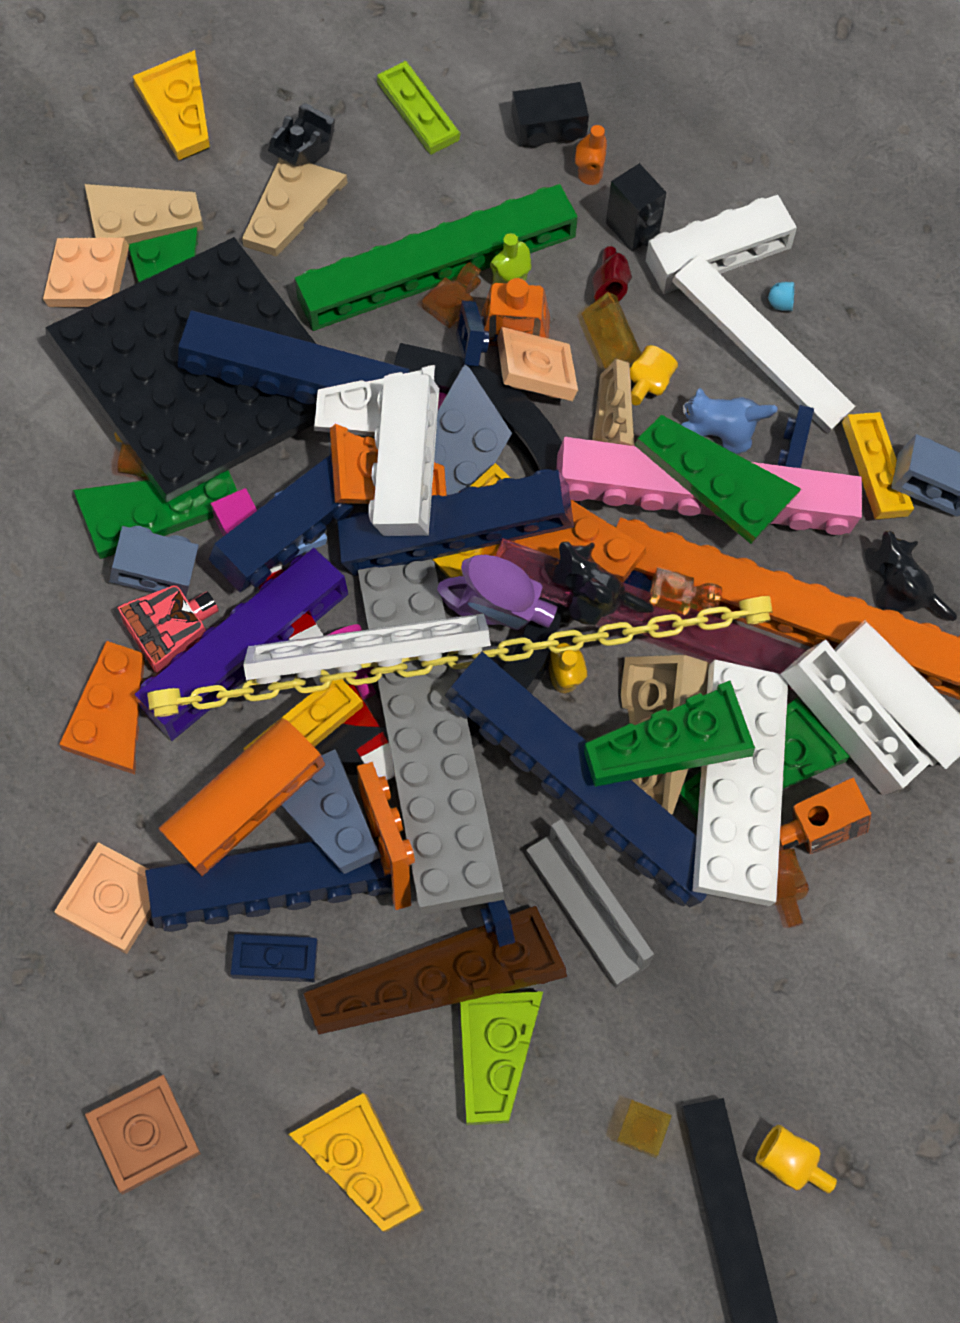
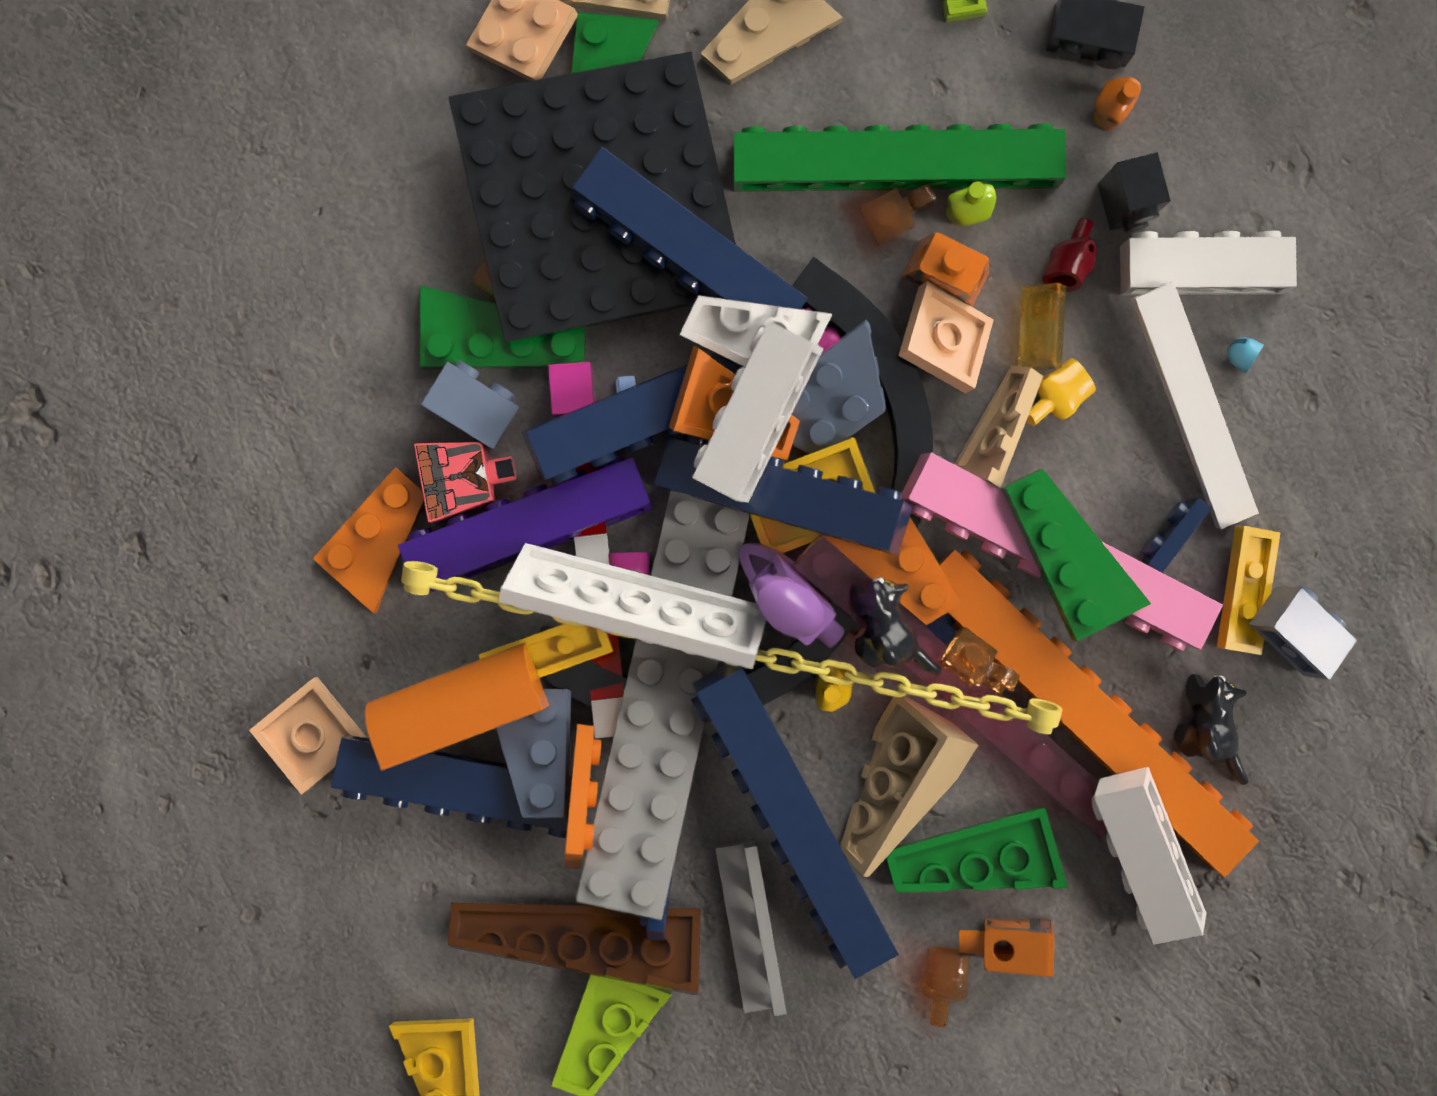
camera: 25 degrees right, 20 degrees up
nougat plate [85,1075,201,1195] -> none
dark blue plate [231,934,318,982] -> none
dark blue plate [456,300,489,366] -> none
green wing [584,680,755,787] -> none
medium blue animal [681,388,778,454] -> none
white plate [693,660,788,906] -> none
white brick [780,640,930,796] -> none

